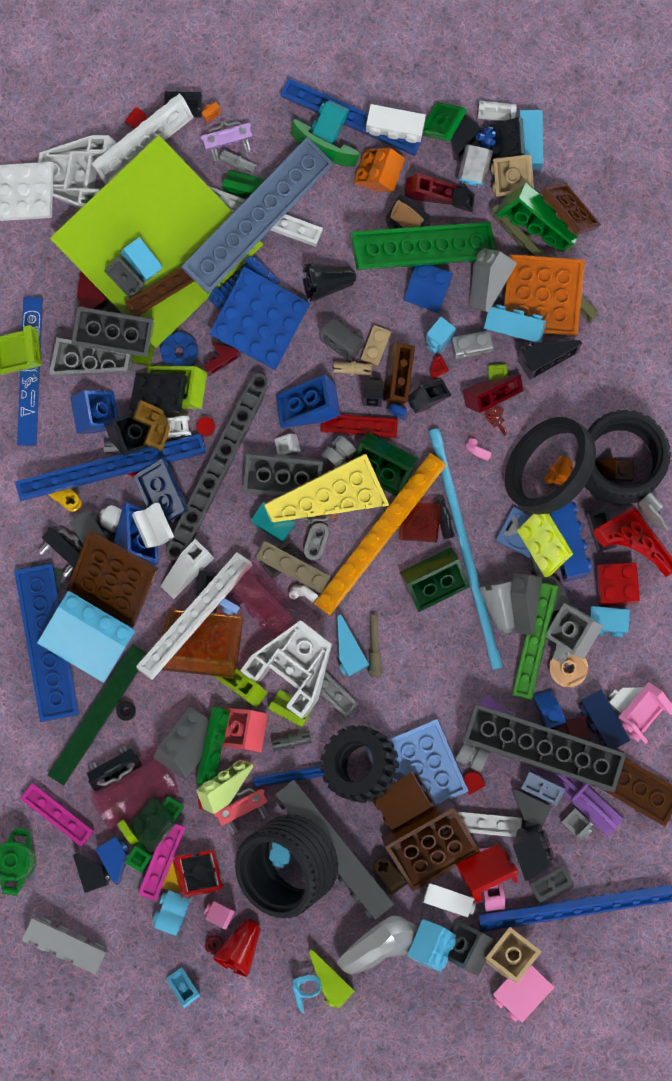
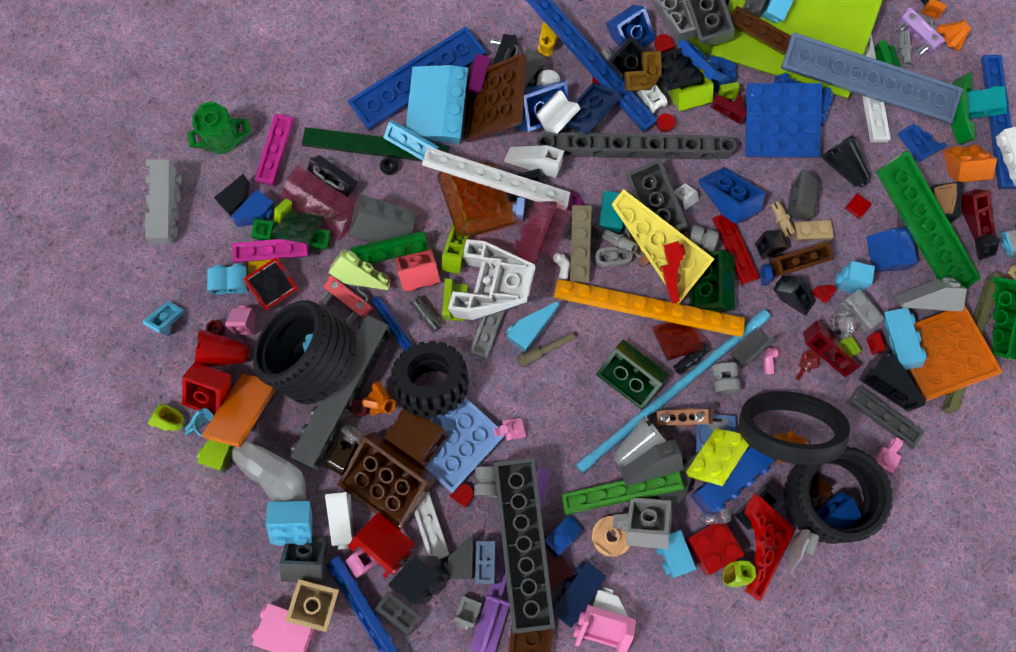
camera: 60 degrees right, 5 degrees down
none -> lime rock [148,403,184,431]
none -> red brick [182,362,231,416]
none -> orange tile [202,374,276,447]
none -> clear slope [341,424,368,445]
none -> dark red plate [350,398,369,417]
none -> orange rock [362,381,396,416]
none -> medium azure plate [383,120,439,161]
none -> magenta slope [465,54,490,93]
none -> bright pink plate [493,418,526,441]
none -> magenta tile [566,191,584,211]
none -> light grey axle [602,230,638,254]
none -> red tile [654,34,675,53]
none -> nougat piece [657,408,713,427]
none -> red slope [660,241,686,304]
none -> blue wing [677,39,733,84]
none -> clear arm [700,509,732,525]
none -> light grey wheel [712,362,741,394]
none -> lime tile [718,82,740,100]
none -> lime rock [722,561,756,588]
none -> dark grey panel [729,329,775,368]
none -> blue slope [816,492,862,528]
none -> clear head [830,309,857,338]
none -> red tile [844,193,871,219]
none -> dark grey tile [847,386,924,449]
none -> red tile [866,332,886,355]
none -> bright pink plate [876,437,904,474]
none -> blue wing [897,124,947,163]
none -> orange rock [936,19,972,51]

